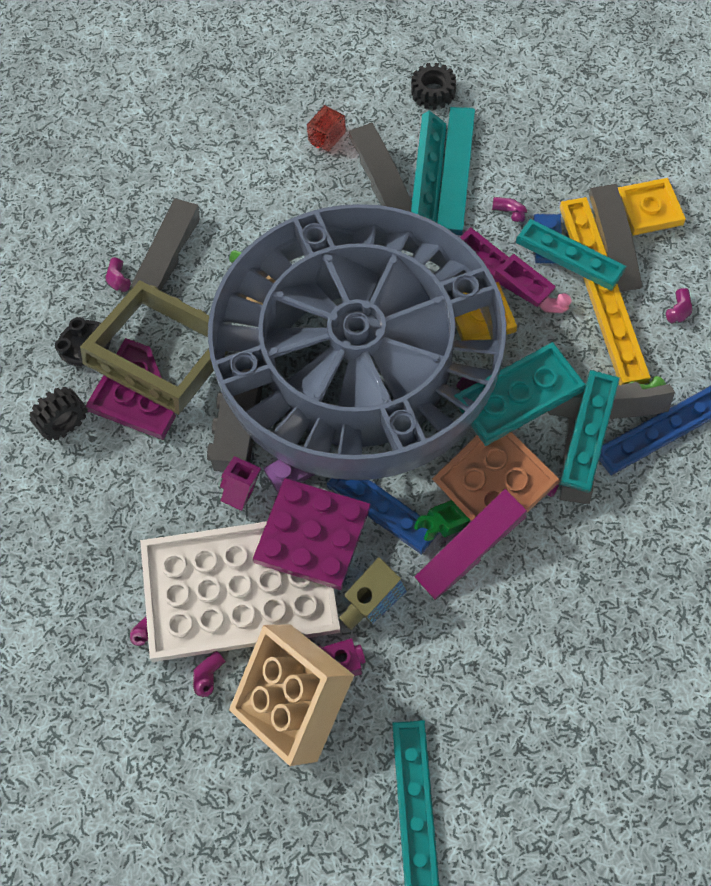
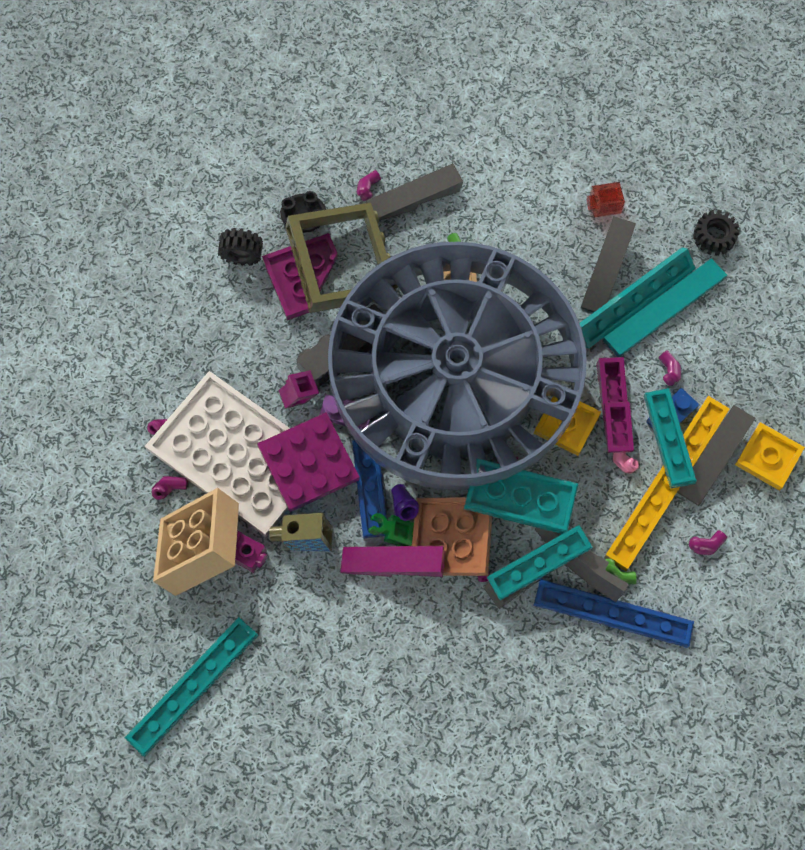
camera: 40 degrees right, 5 degrees up
none -> dark purple cone [391,484,419,521]

